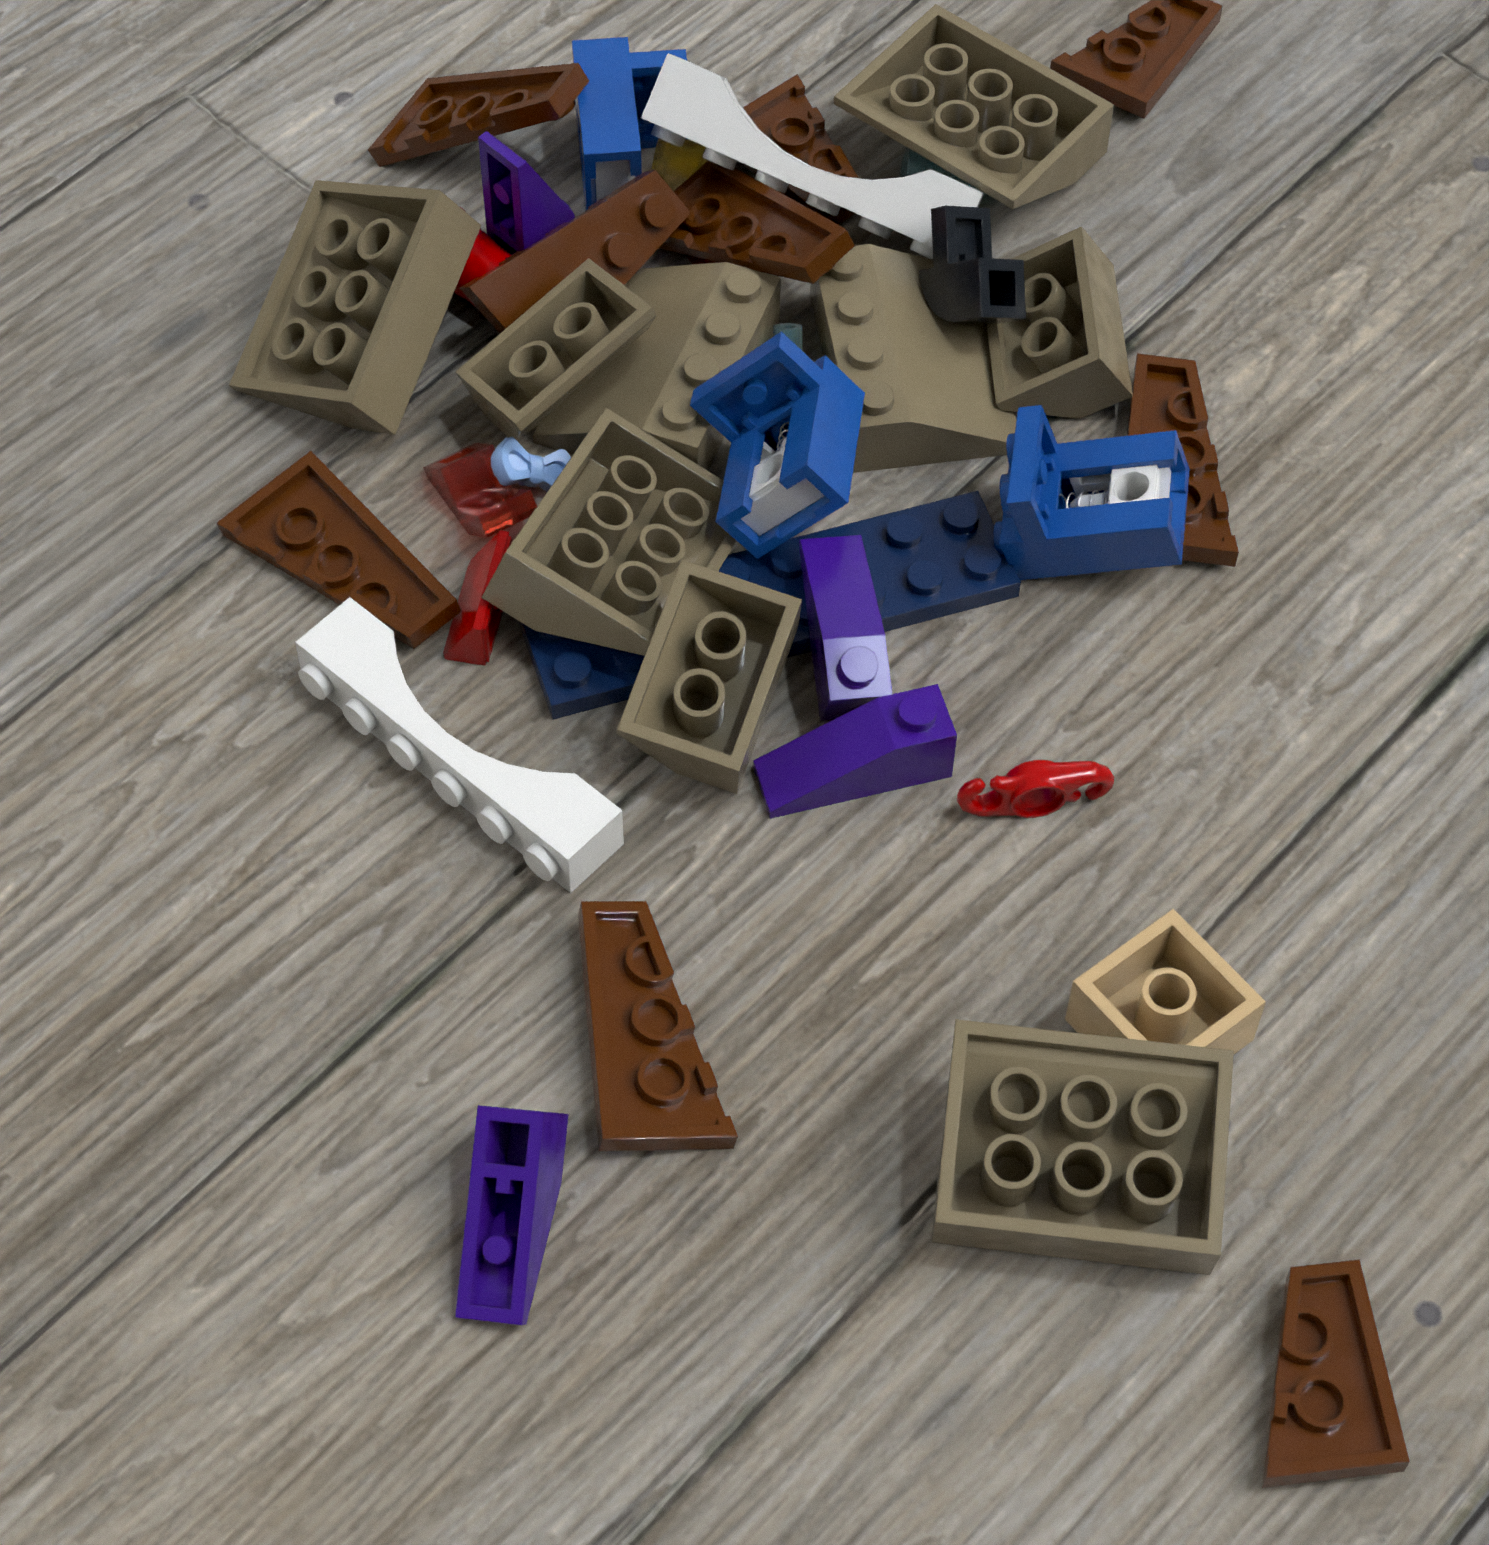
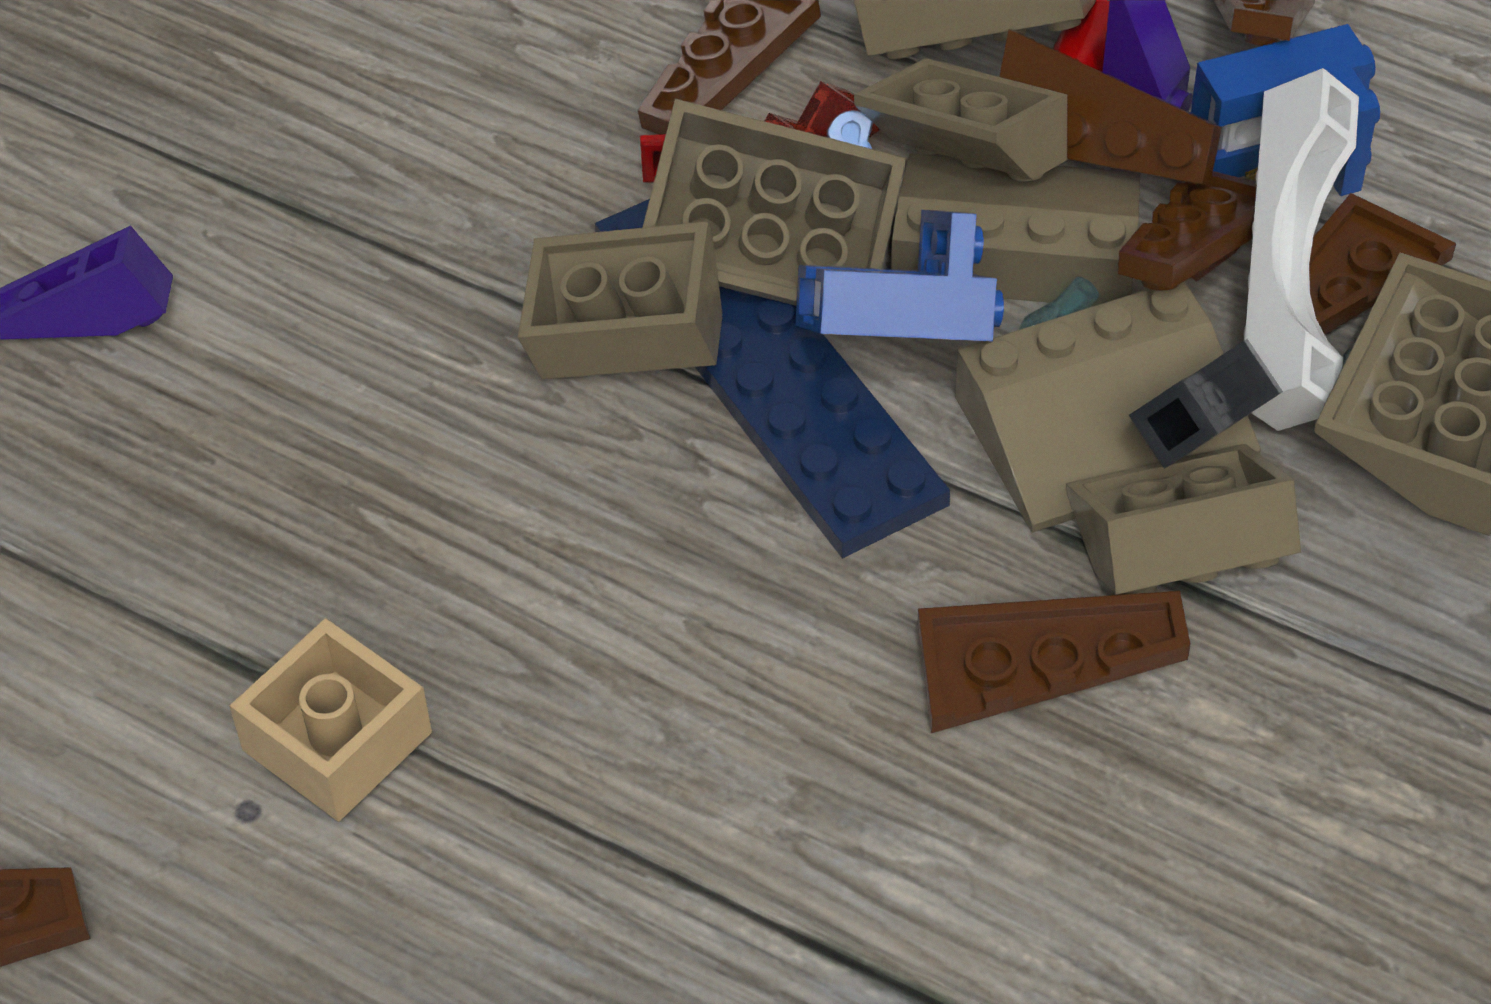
camera: 80 degrees right, 5 degrees down
white arch [295,597,624,893] -> none
reddish brown wing [578,901,738,1151] -> none
dark purple slope [753,684,957,819] -> none
dark purple slope [799,535,893,721] -> none
dark tan slope [931,1019,1234,1275] -> none
red piece [957,760,1115,818] -> none
blue brick [993,405,1190,580] -> none

